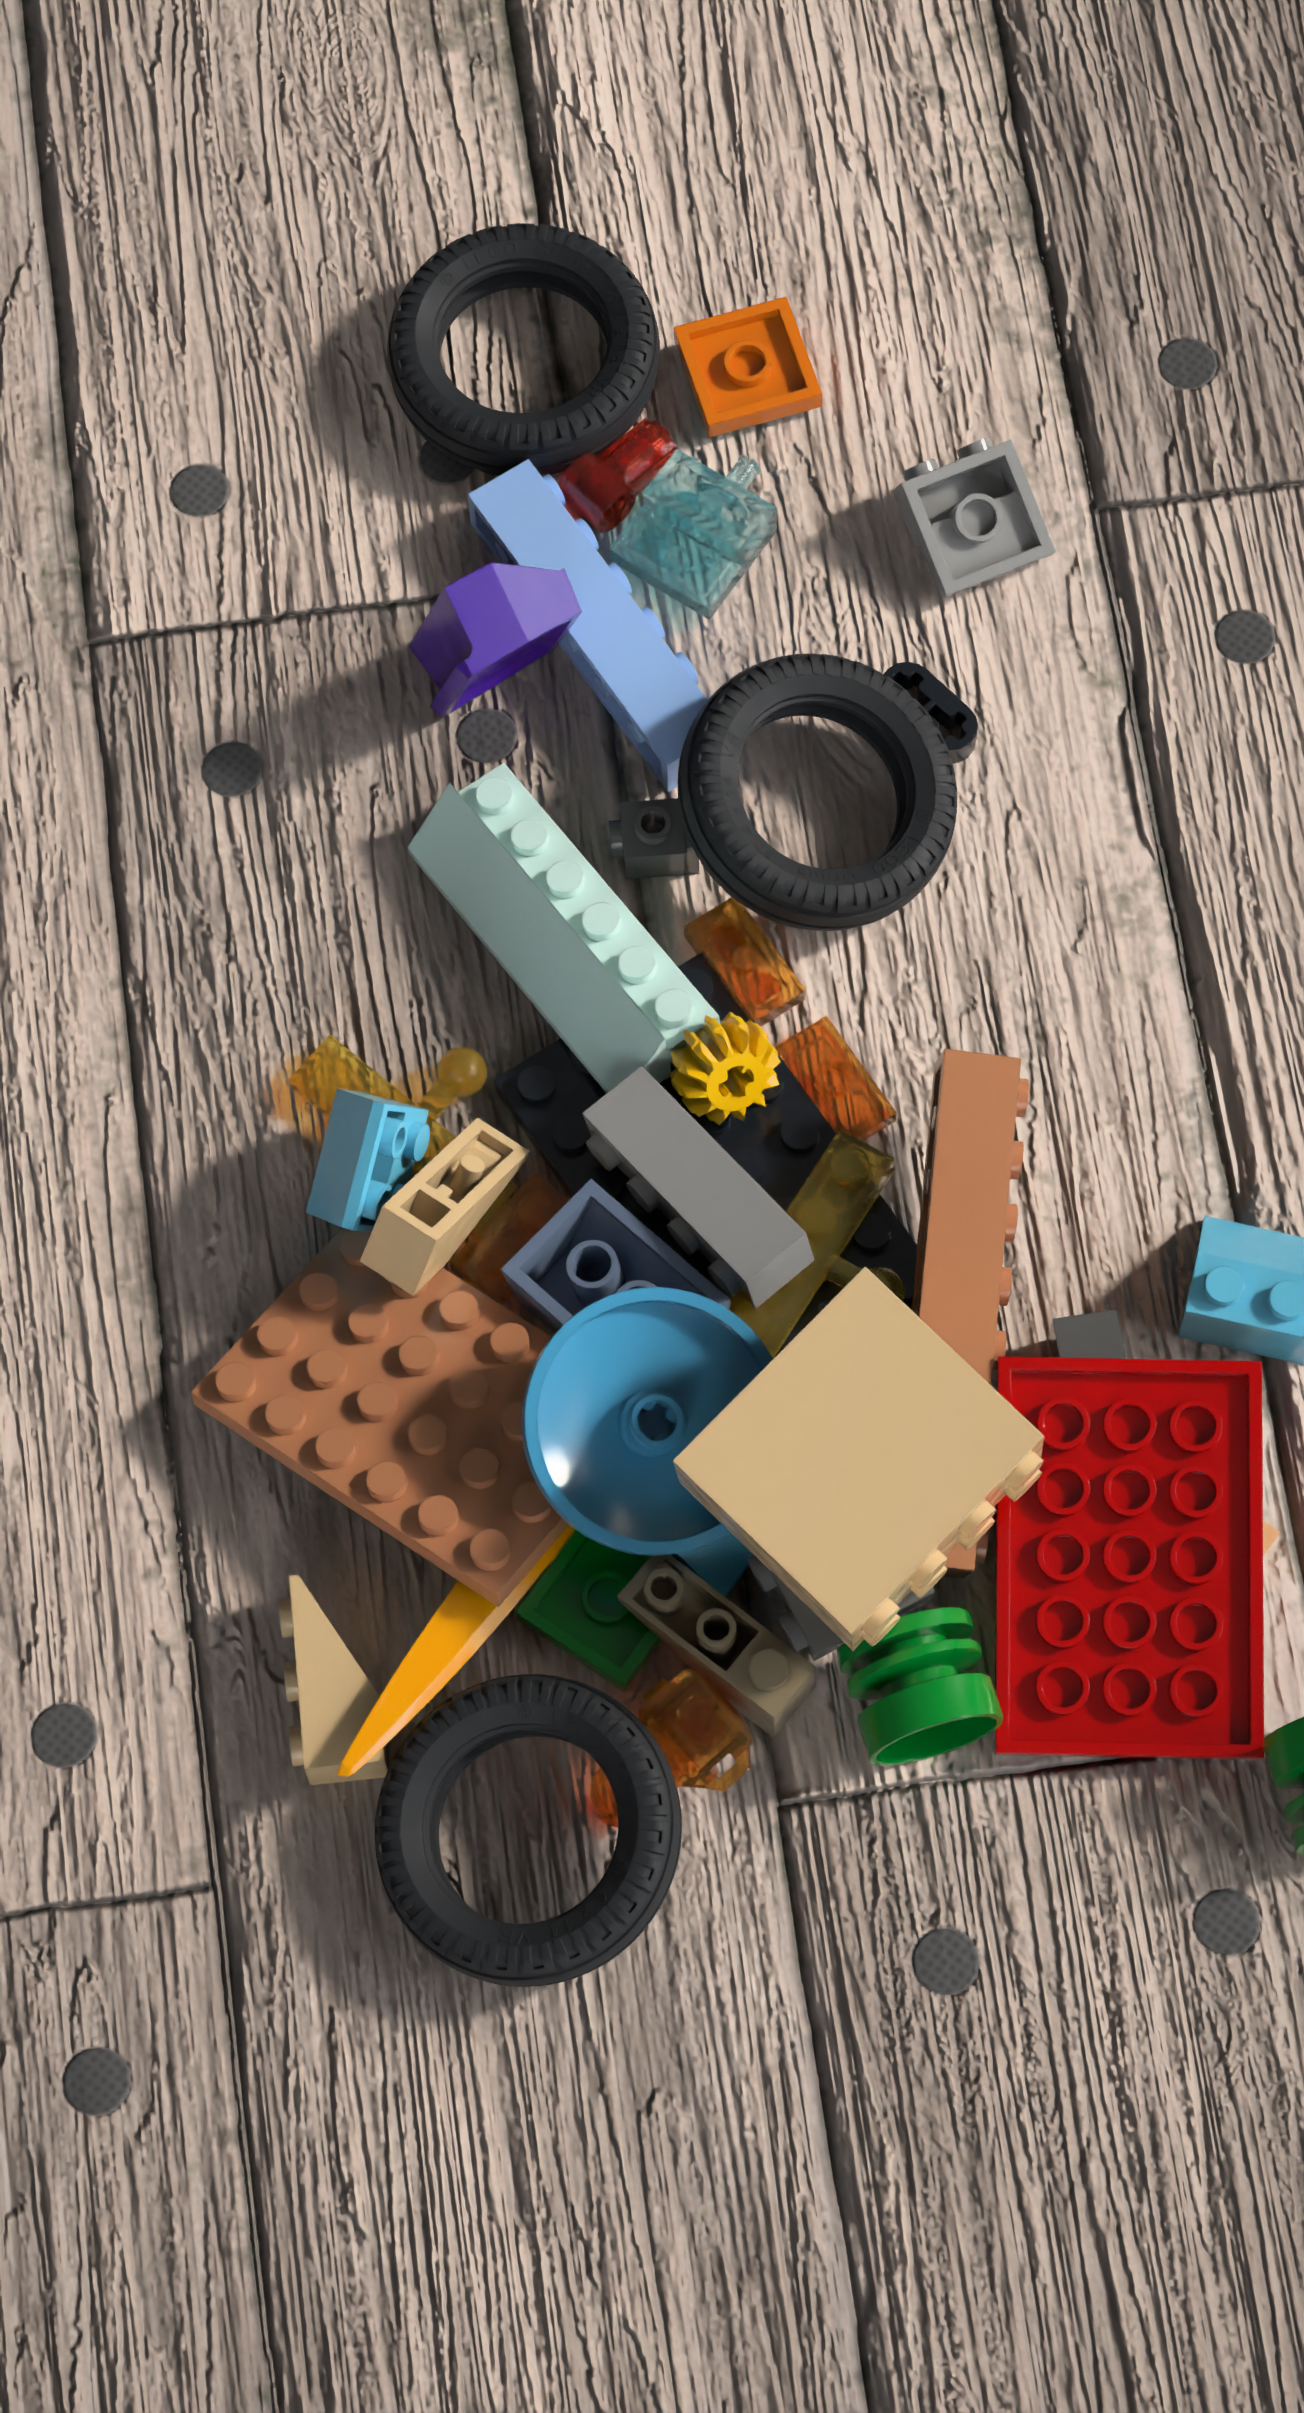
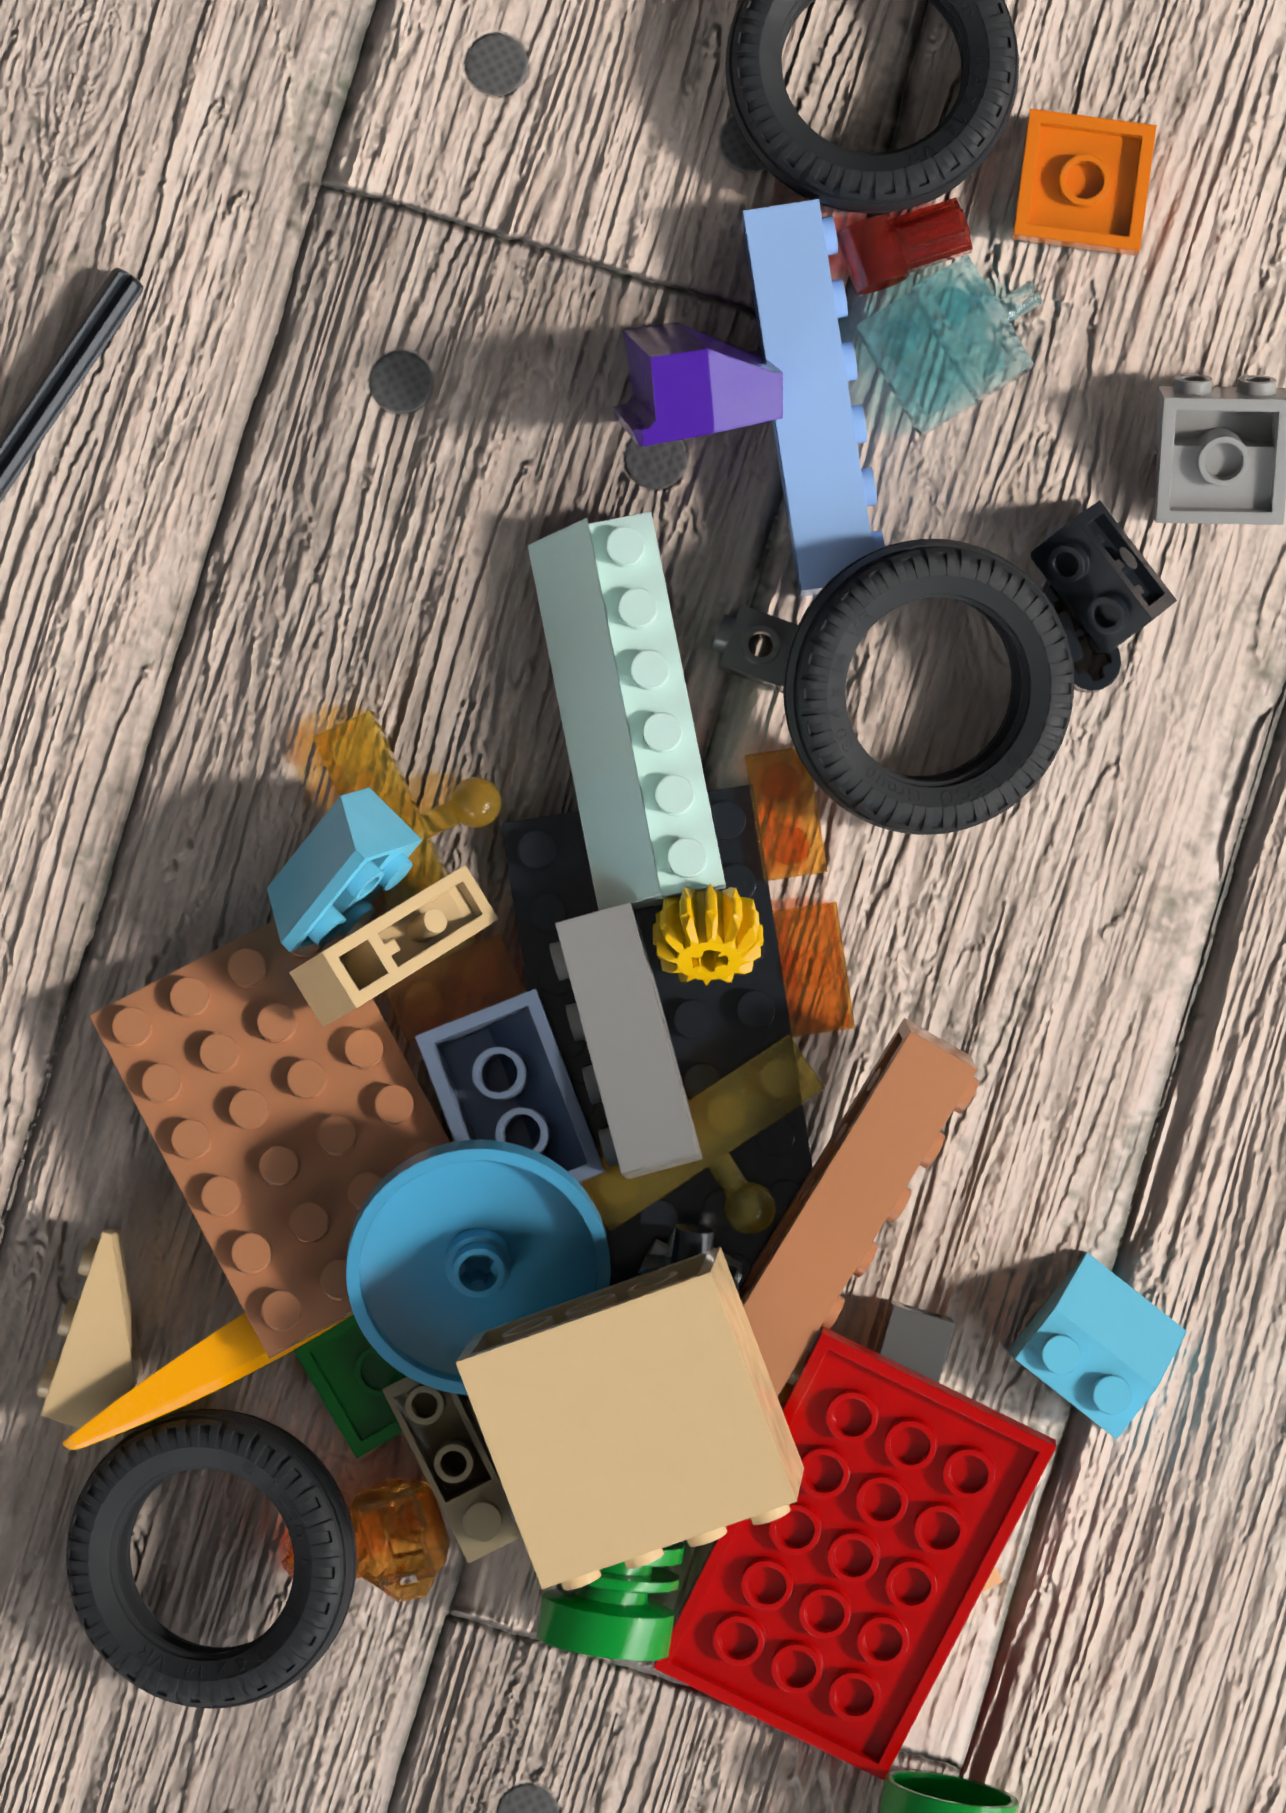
camera: 20 degrees right, 20 degrees up
none -> black bracket [1030,500,1177,653]

